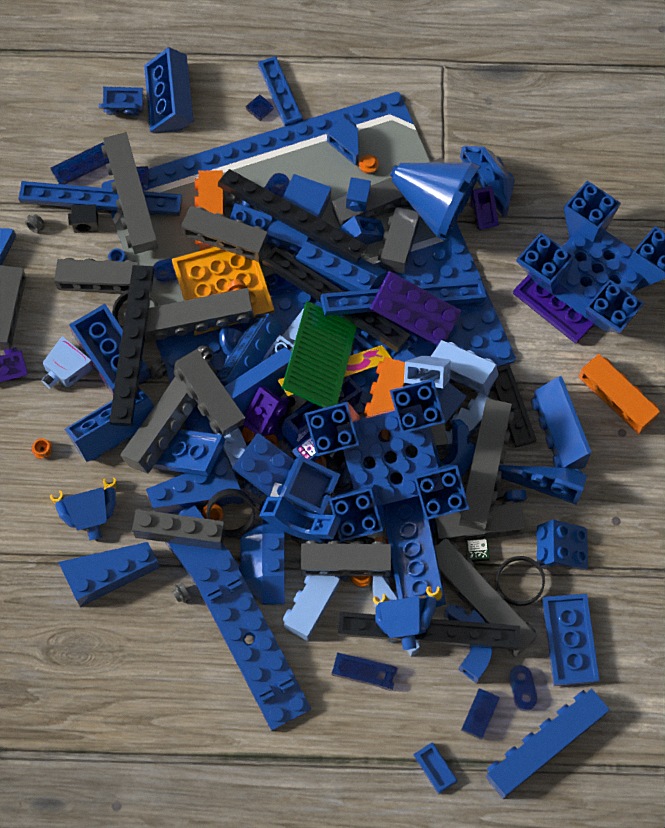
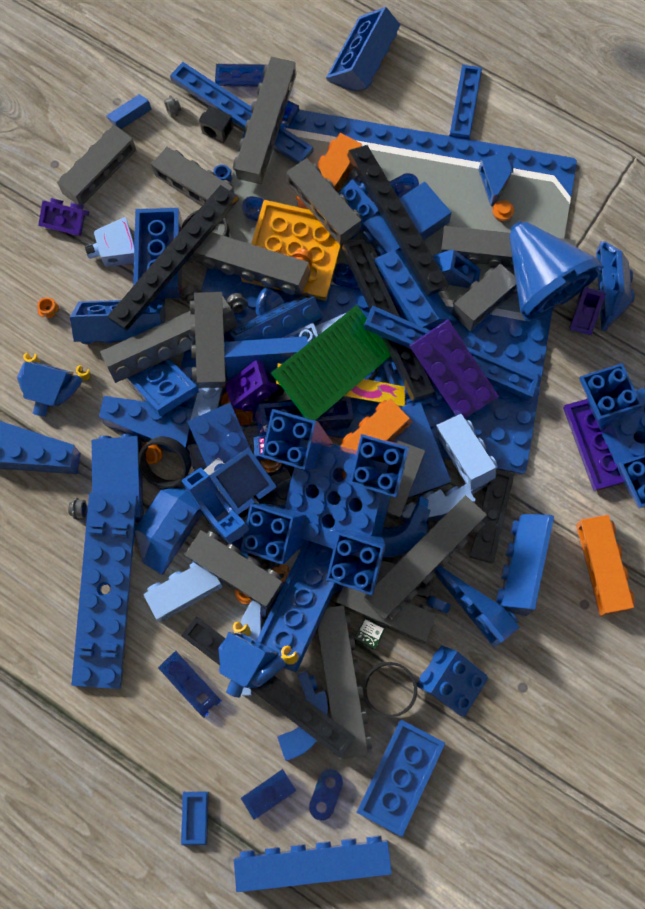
camera: 35 degrees right, 5 degrees up
blue bracket [99,87,143,115] -> none
dark grey brick [132,509,225,550] -> none
clear blue tile [246,94,274,121] -> none
blue brick [346,177,371,212] -> none
light blue torso [404,356,451,388] -> none

